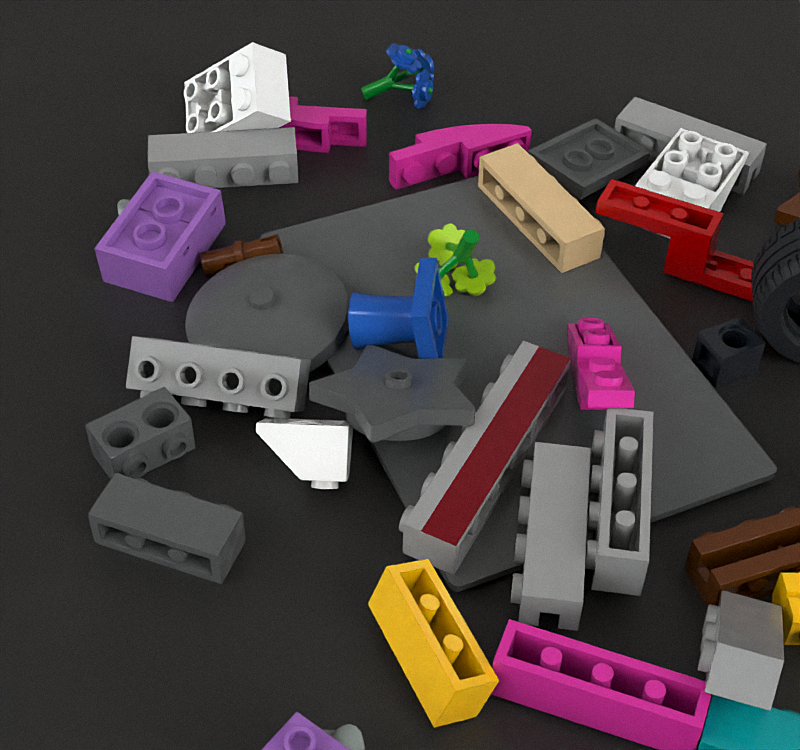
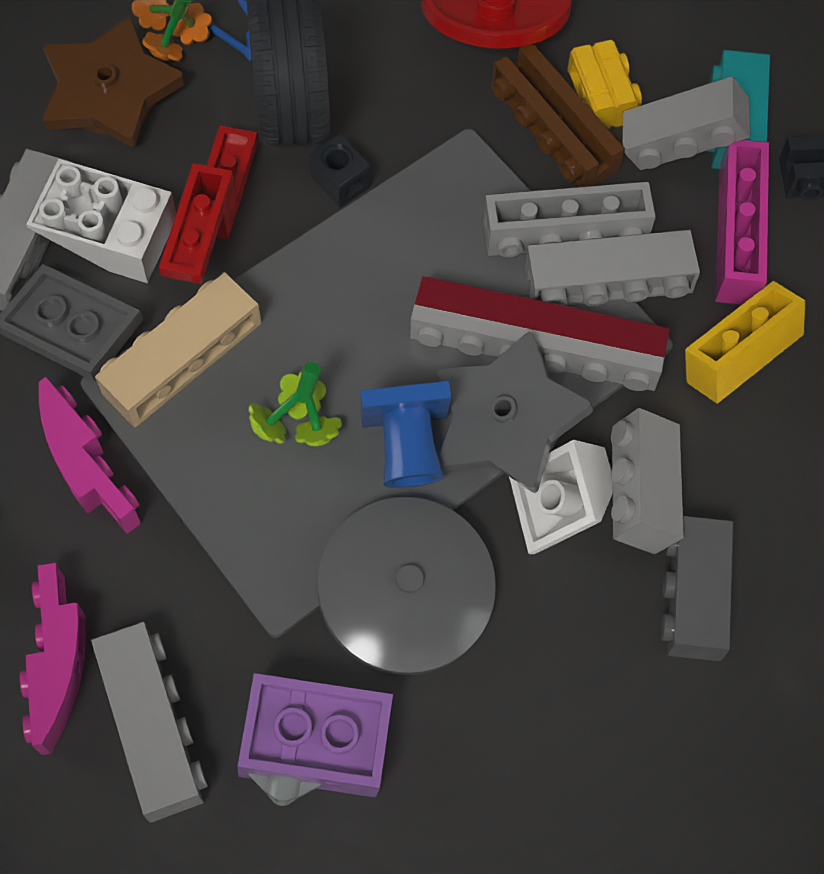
camera: 105 degrees left, 20 degrees up
dark grey brick [85,387,195,479] -> none
light grey brick [126,336,311,419] -> none
white slope [184,42,291,133] -> none
reddish brown pin [201,234,284,277] -> none
dark pink slope [567,317,635,410] -> none
none -> light grey brick [611,408,684,554]

